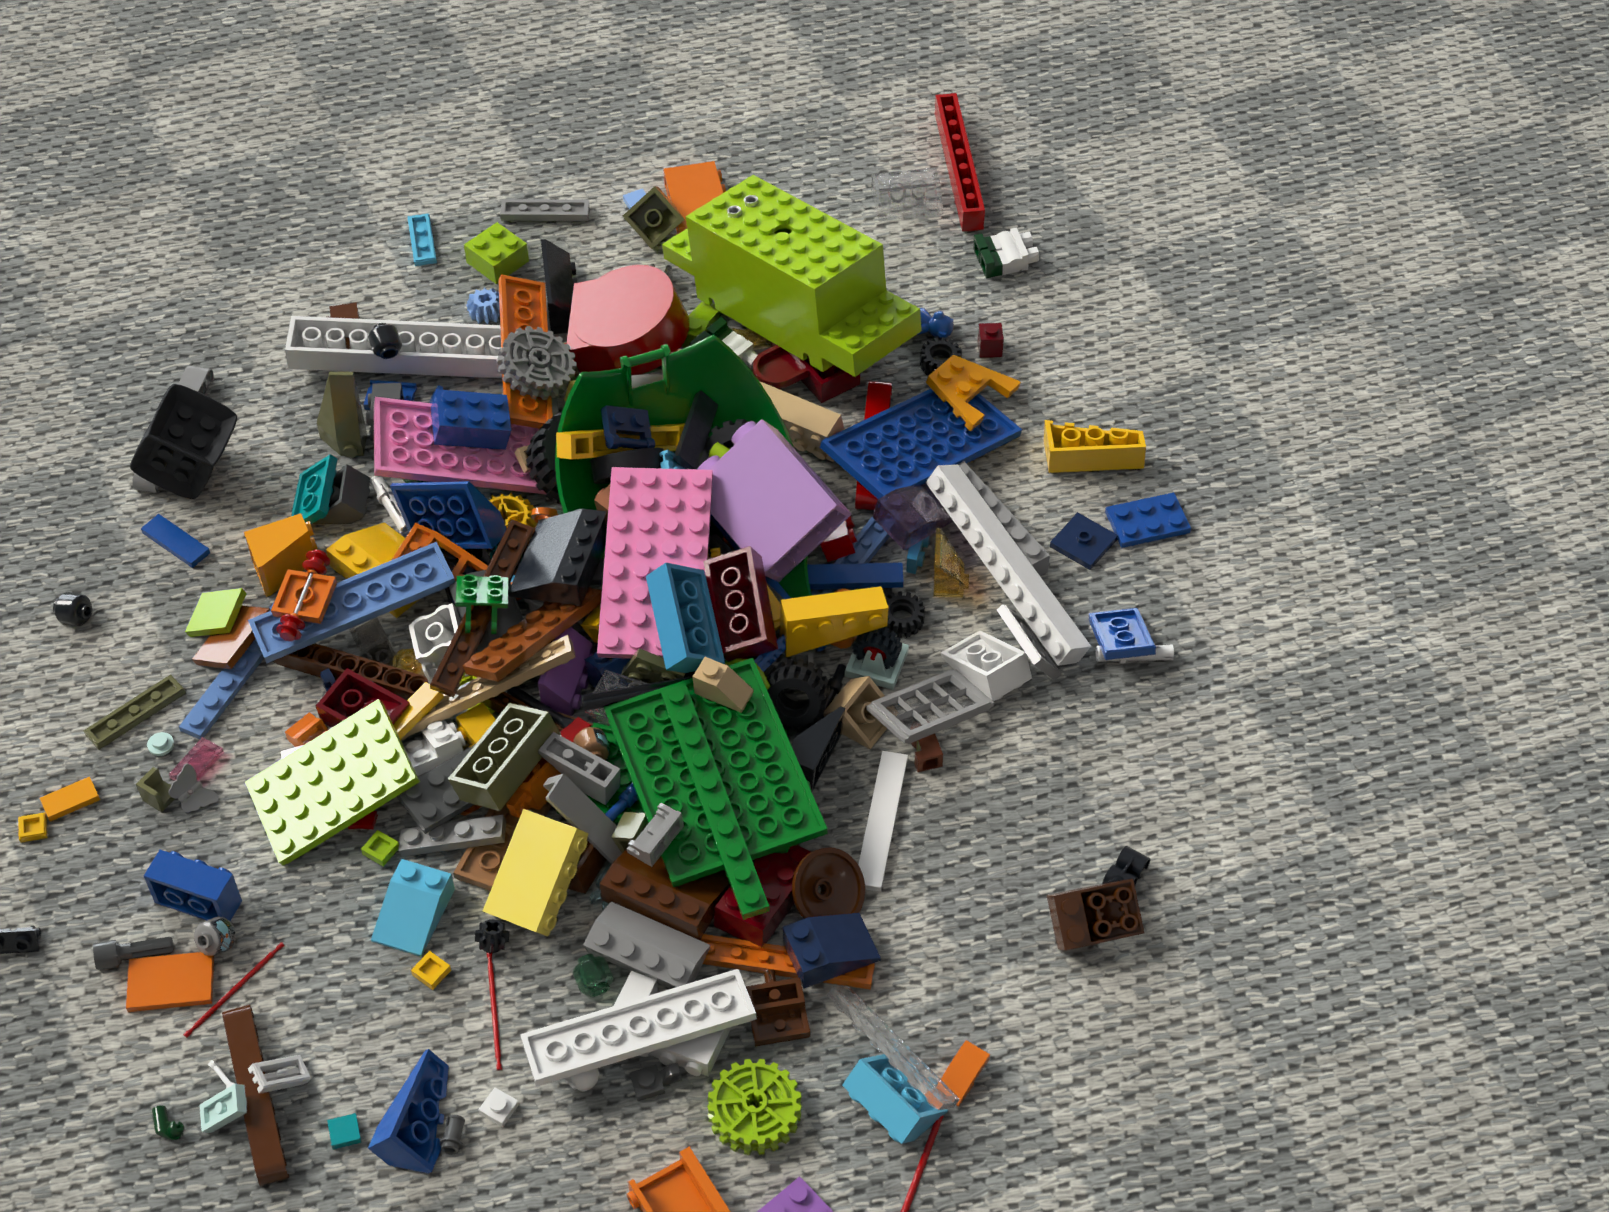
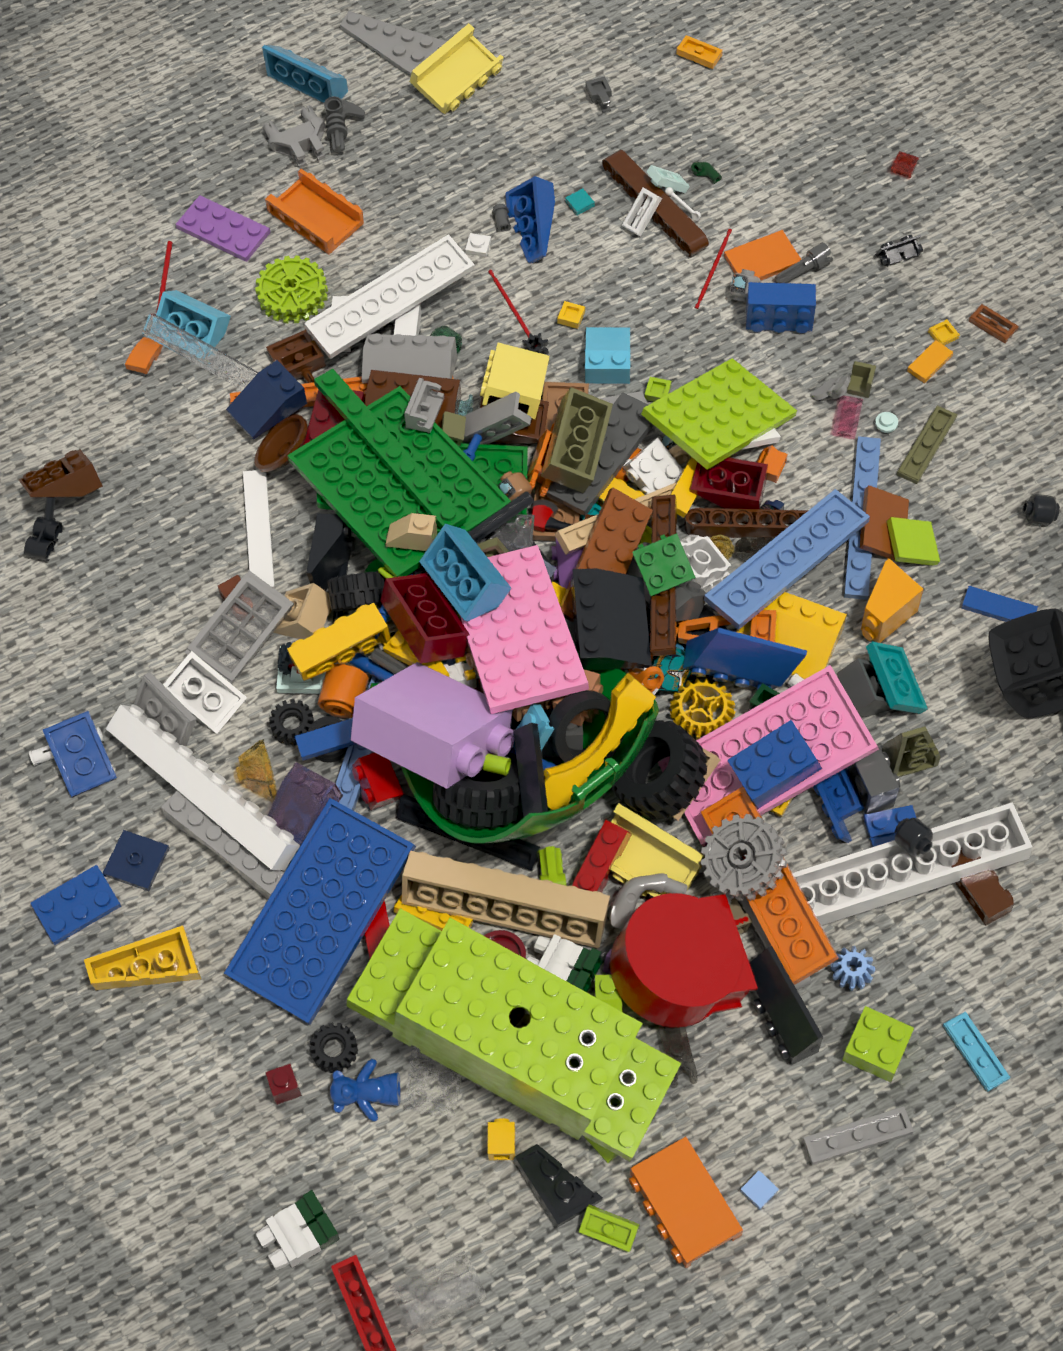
camera: 165 degrees right, 10 degrees up
orange plate [271,550,337,641] -> none
light grey slope [538,732,620,805] -> none
dark blue plate [601,405,655,449] -> none
olive slope [622,186,685,249] -> none
light orange wing [926,355,1021,431] -> none

